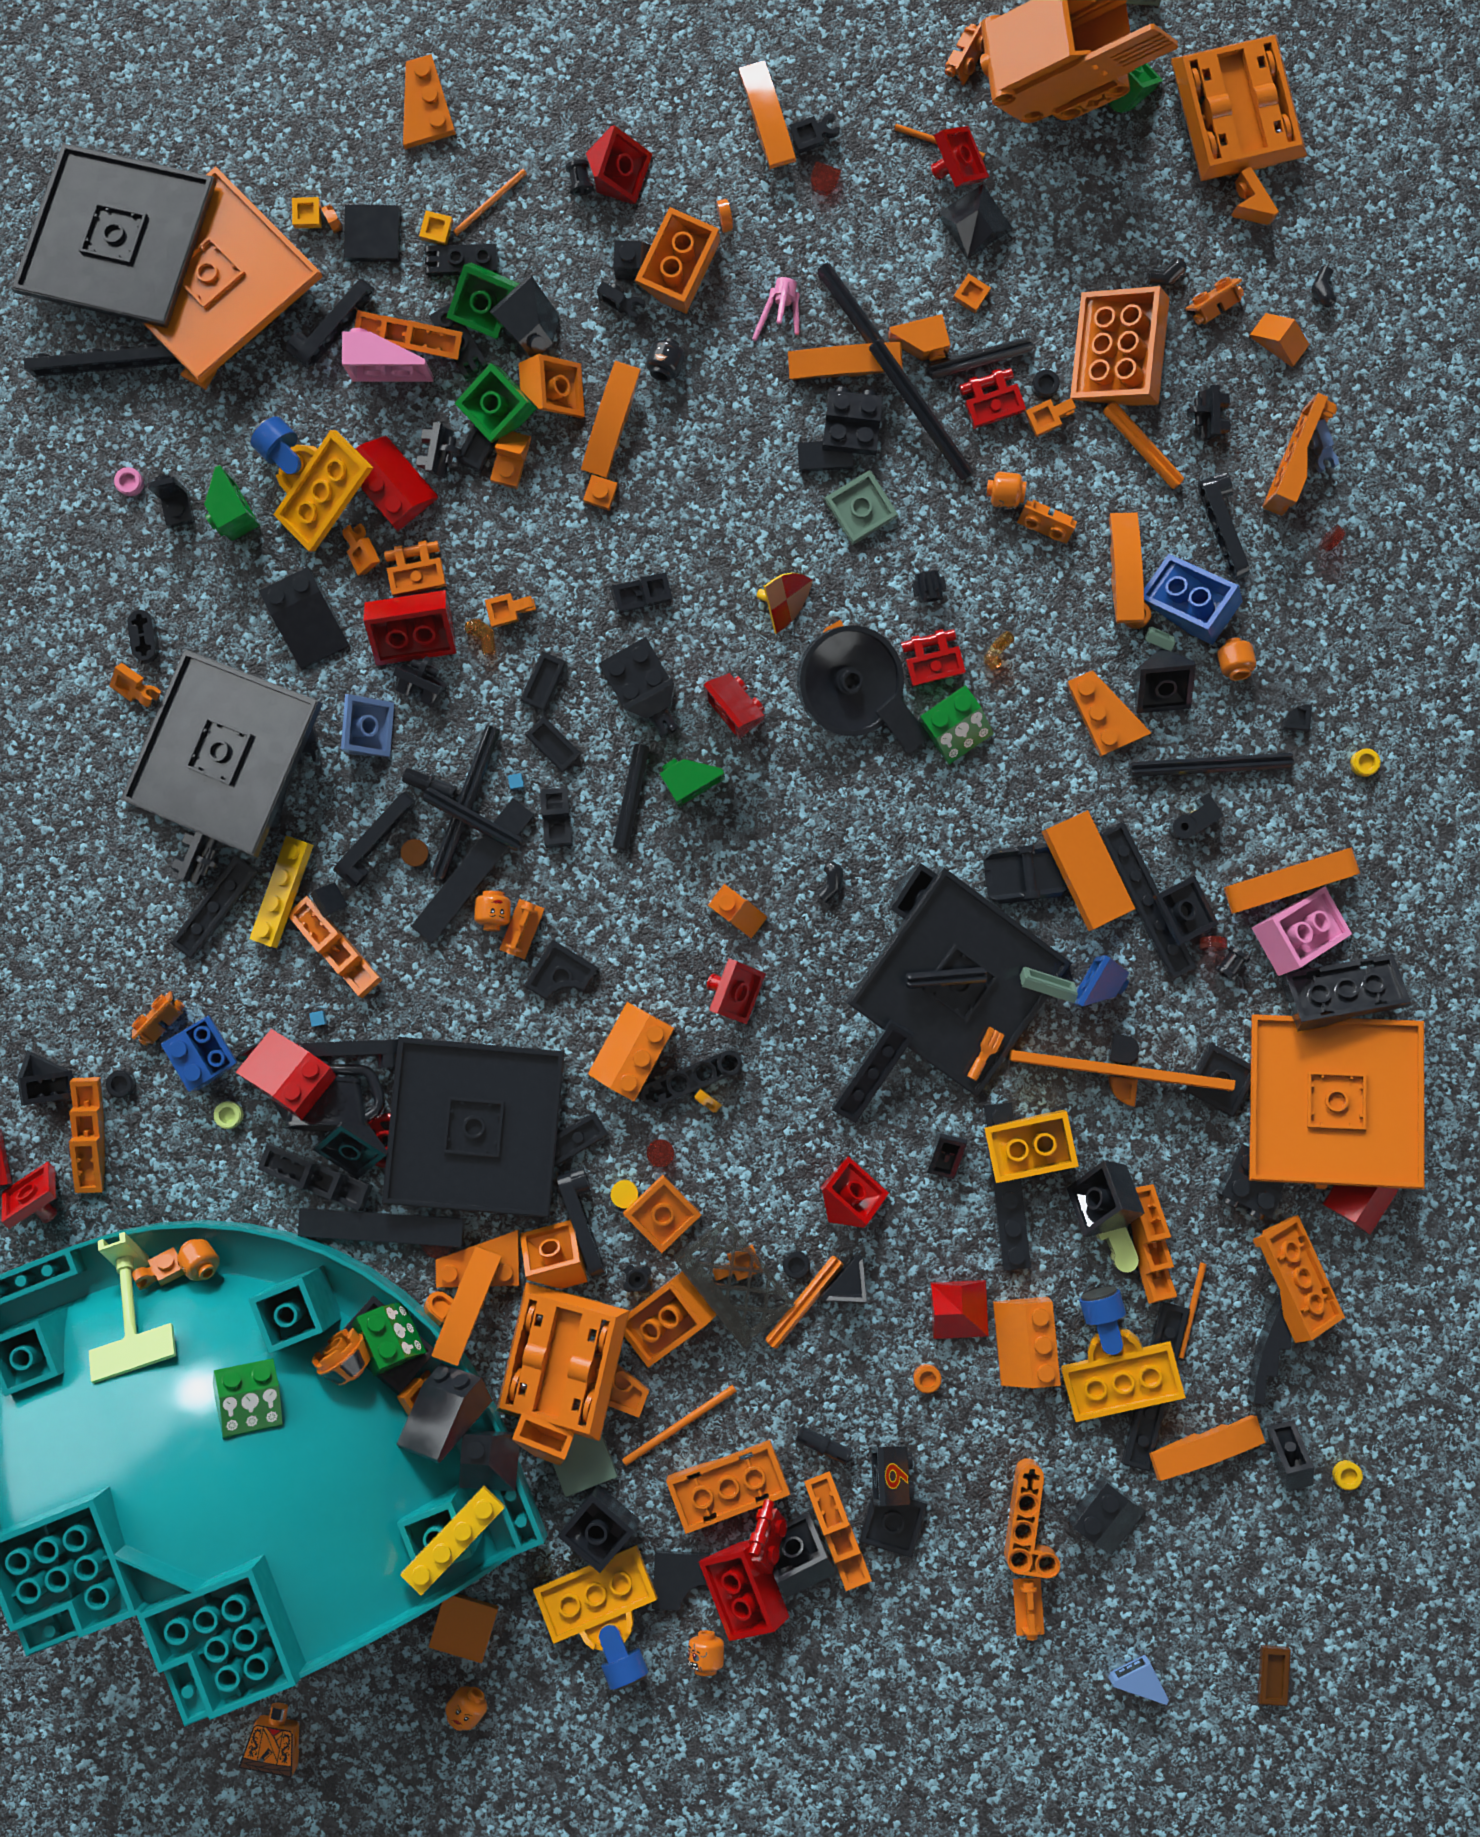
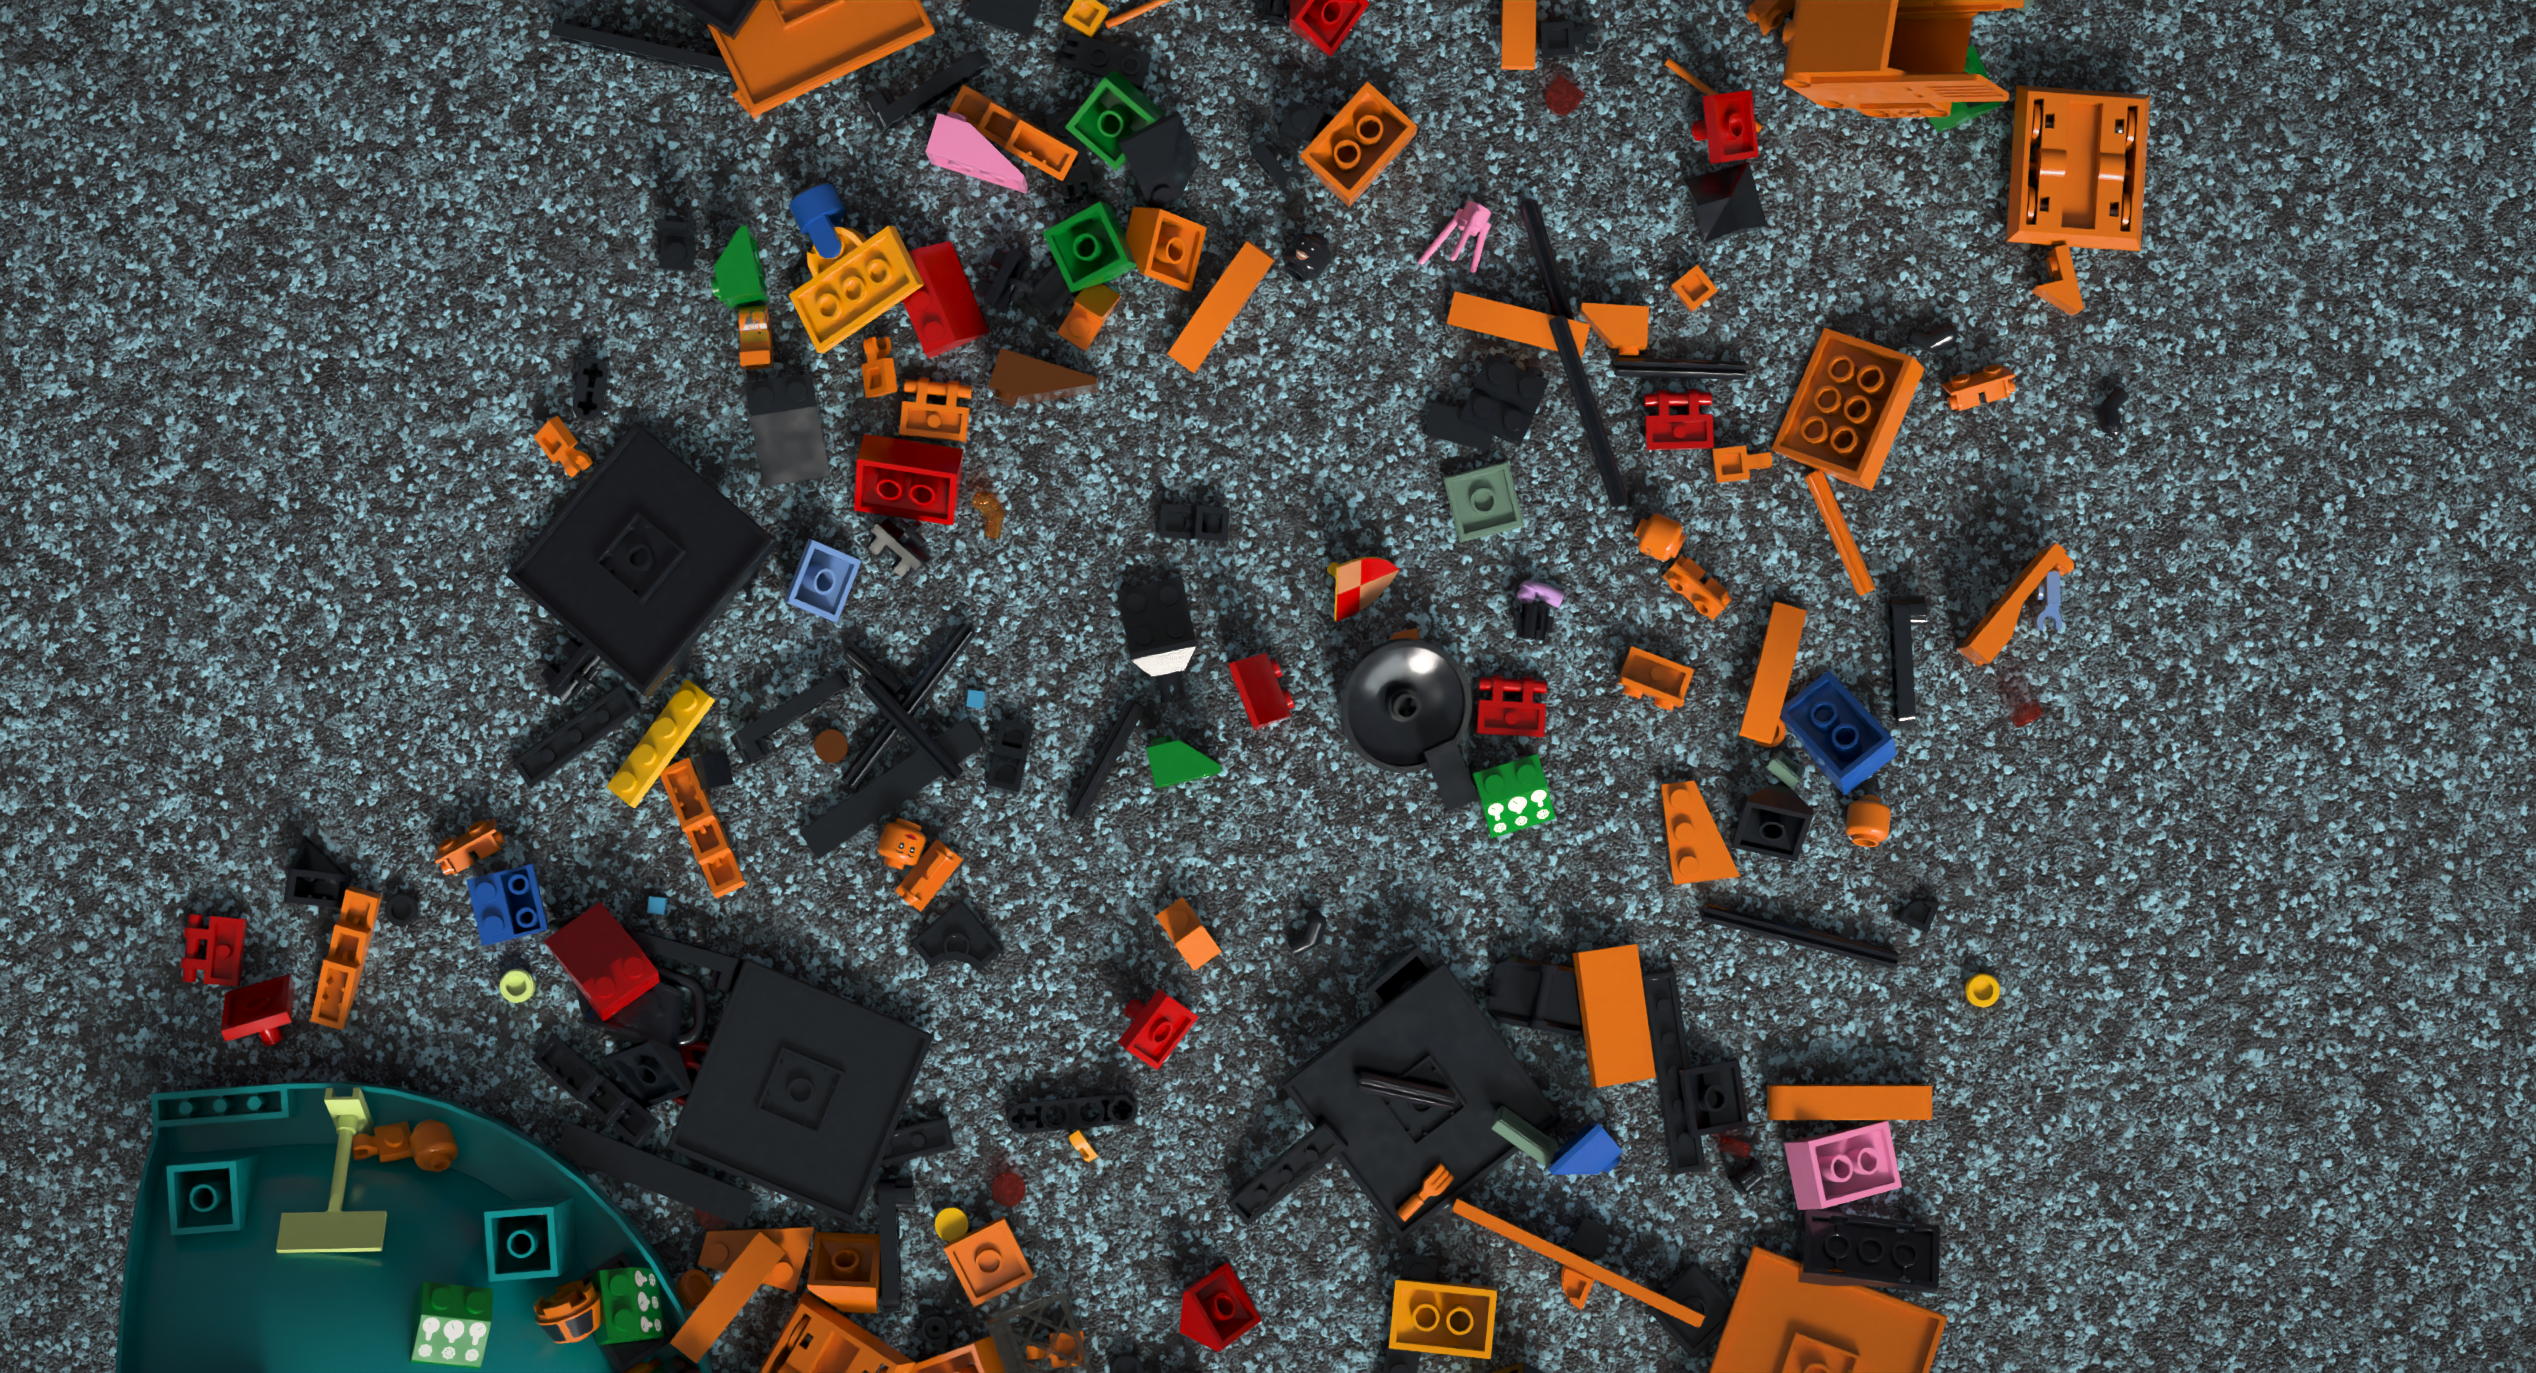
camera: 10 degrees right, 0 degrees up
bright pink tile [114,467,144,497] -> none
orange plate [485,593,536,628] -> none
black tile [520,651,567,712] -> none
black tile [524,716,582,773] -> none
orange plate [583,475,618,511] -> none
orange slope [588,1002,675,1101] -> none
orange tile [716,199,733,233] -> none
black slope [927,1131,968,1179] -> none
clear orange arm [984,631,1015,670] -> none
black tile [1031,369,1060,399] -> none
black leg [1169,793,1224,840] -> none
black hips [1187,384,1231,441] -> none
orange slope [1249,313,1310,368] -> none
none -> orange leg [739,305,774,370]
none -> reddish brown slope [988,348,1100,407]
none -> lavender arm [1517,580,1565,608]
none -> orange bracket [1616,646,1694,711]

